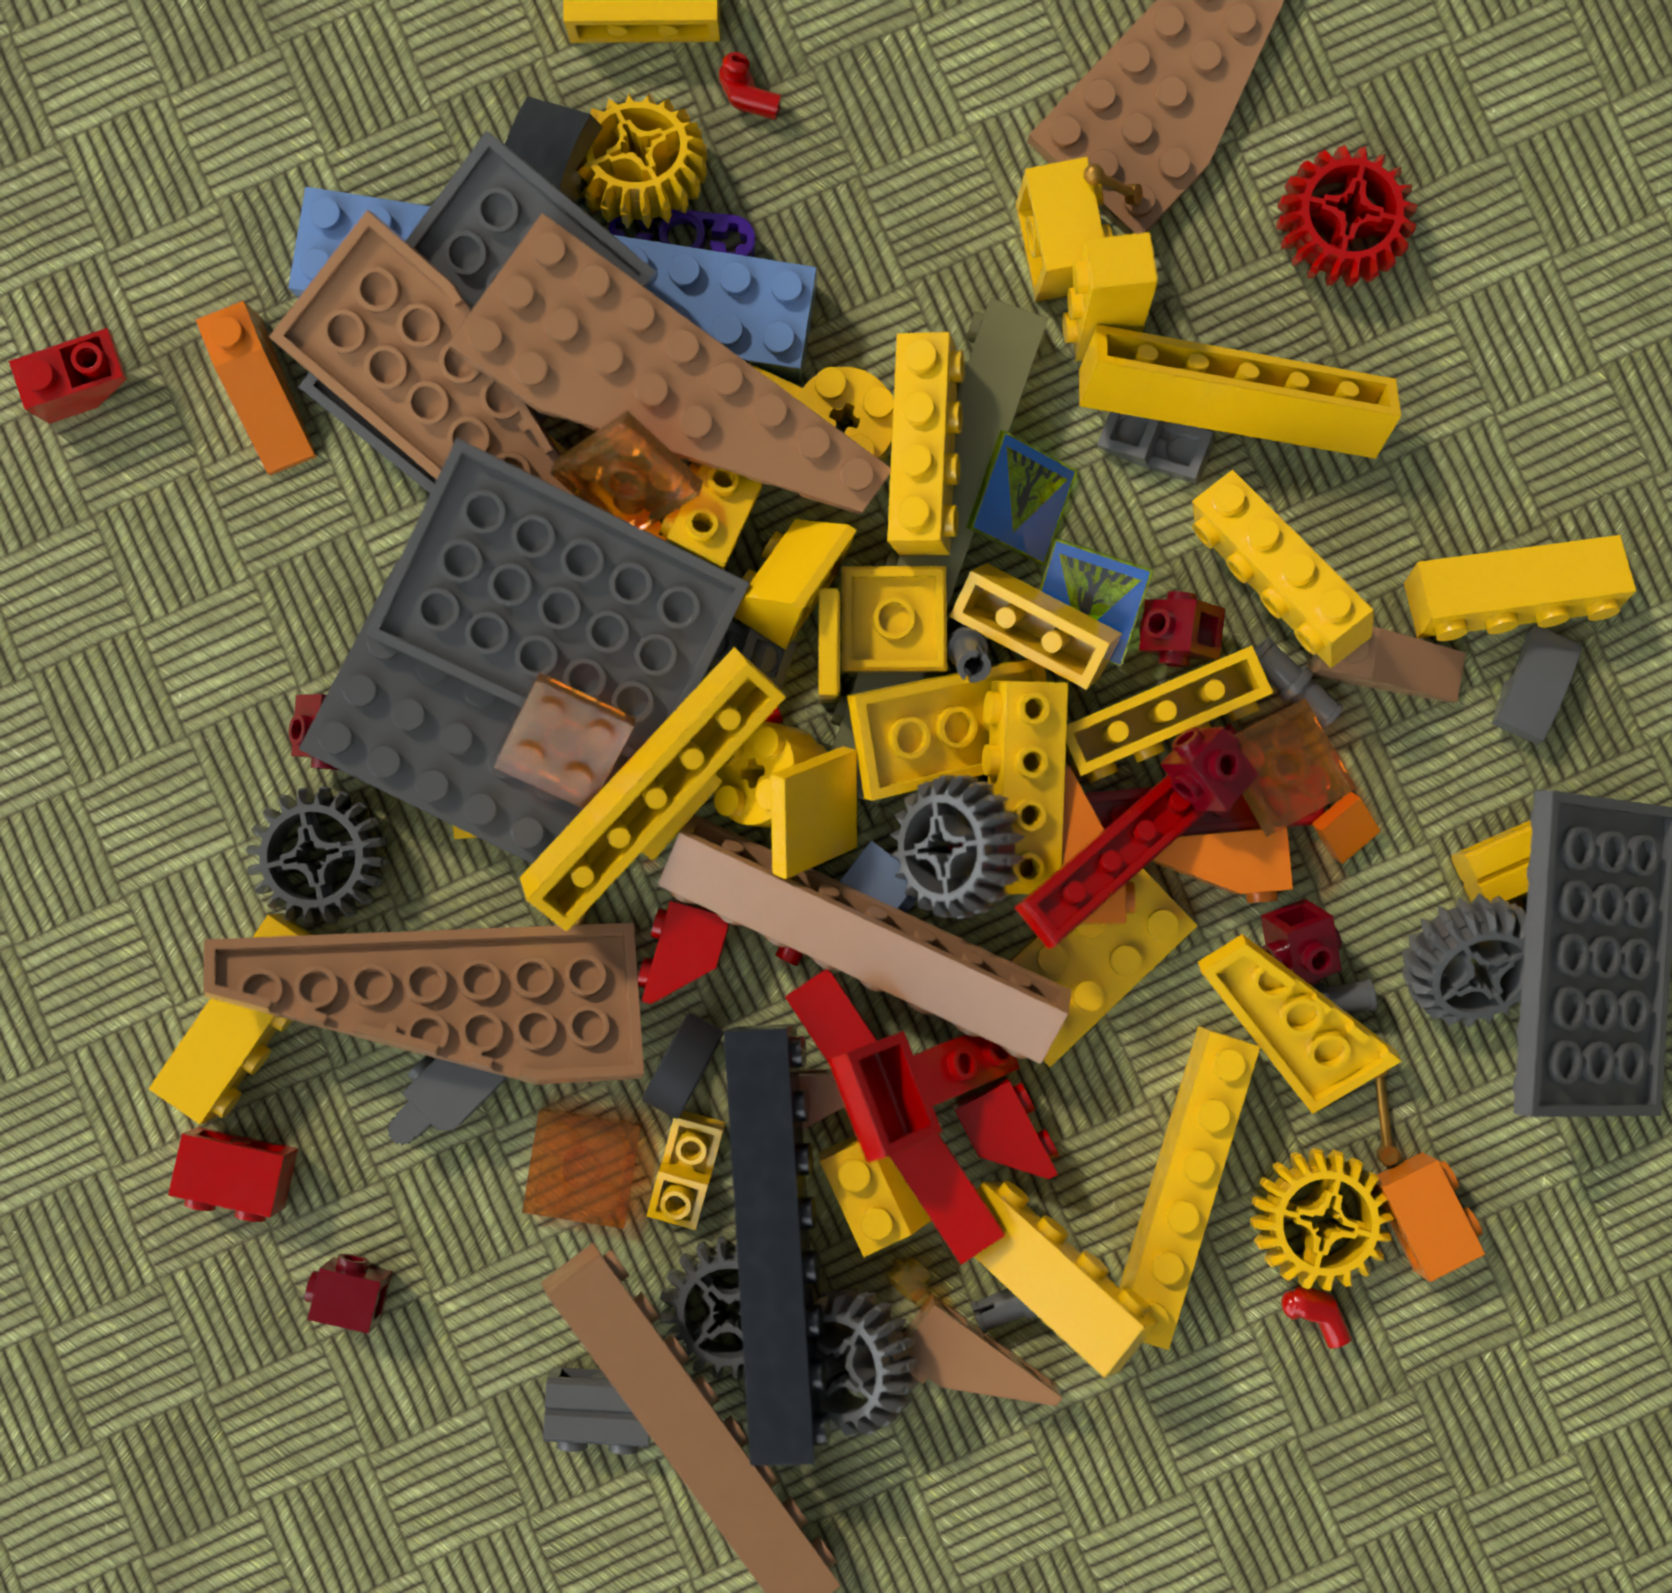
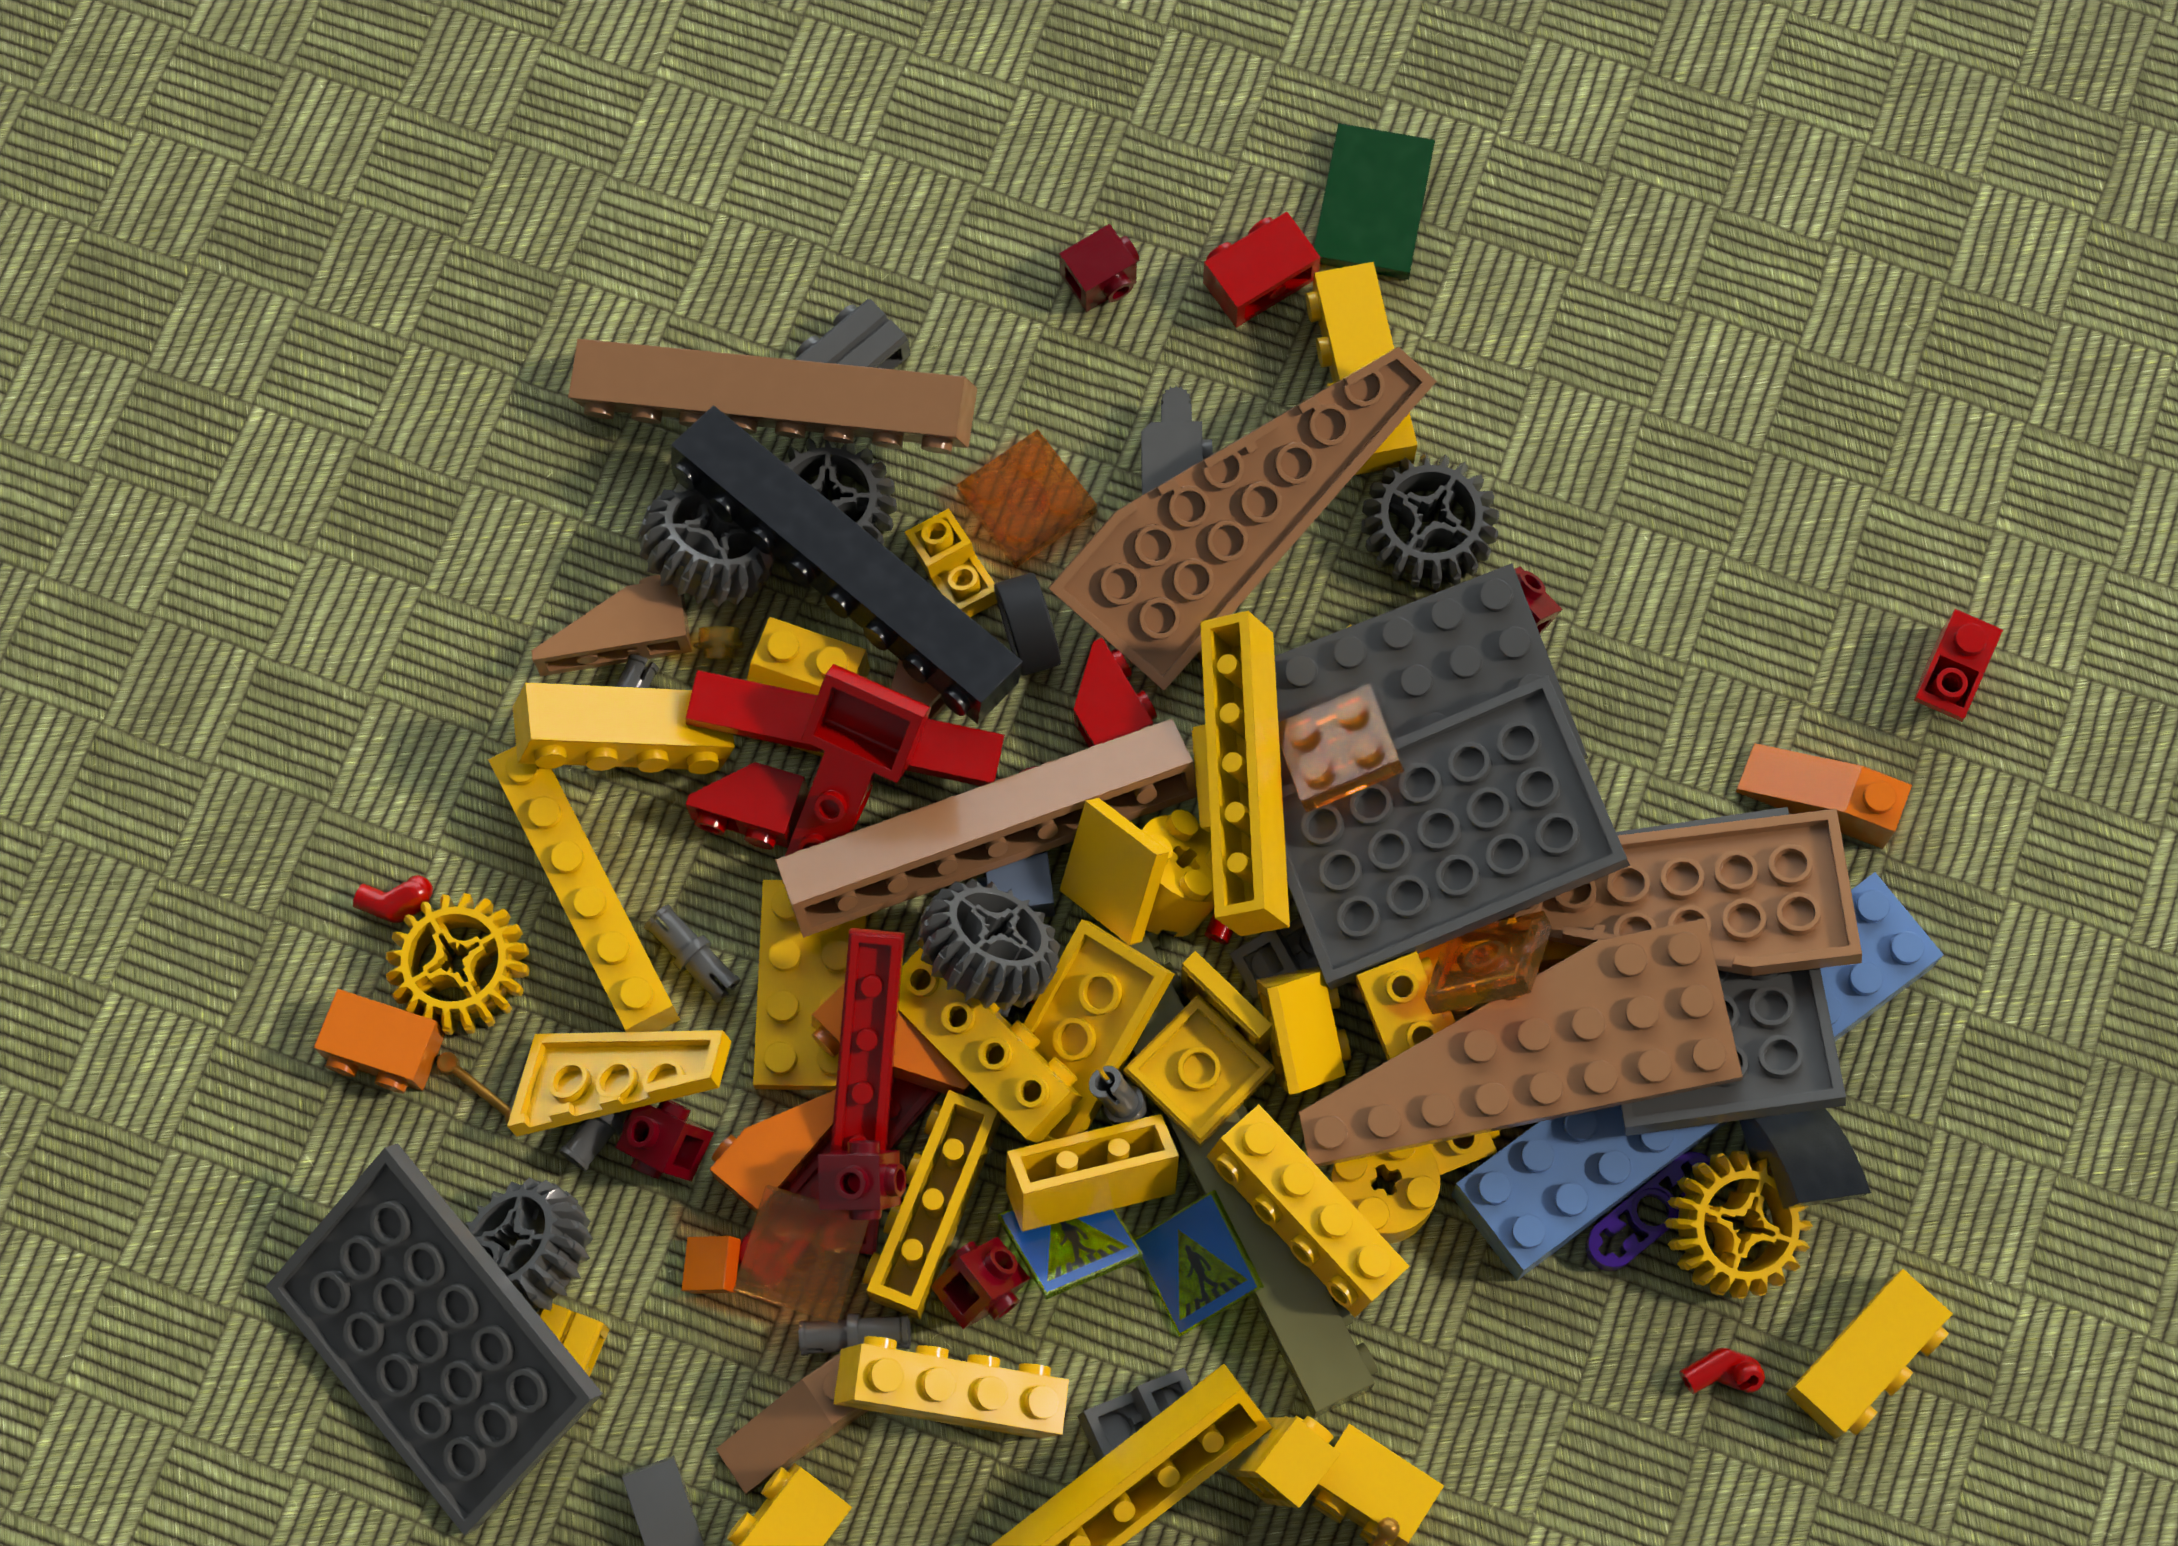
camera: 140 degrees right, 15 degrees down
none -> dark grey pin [644,904,741,1003]
none -> dark green tile [1314,123,1435,280]

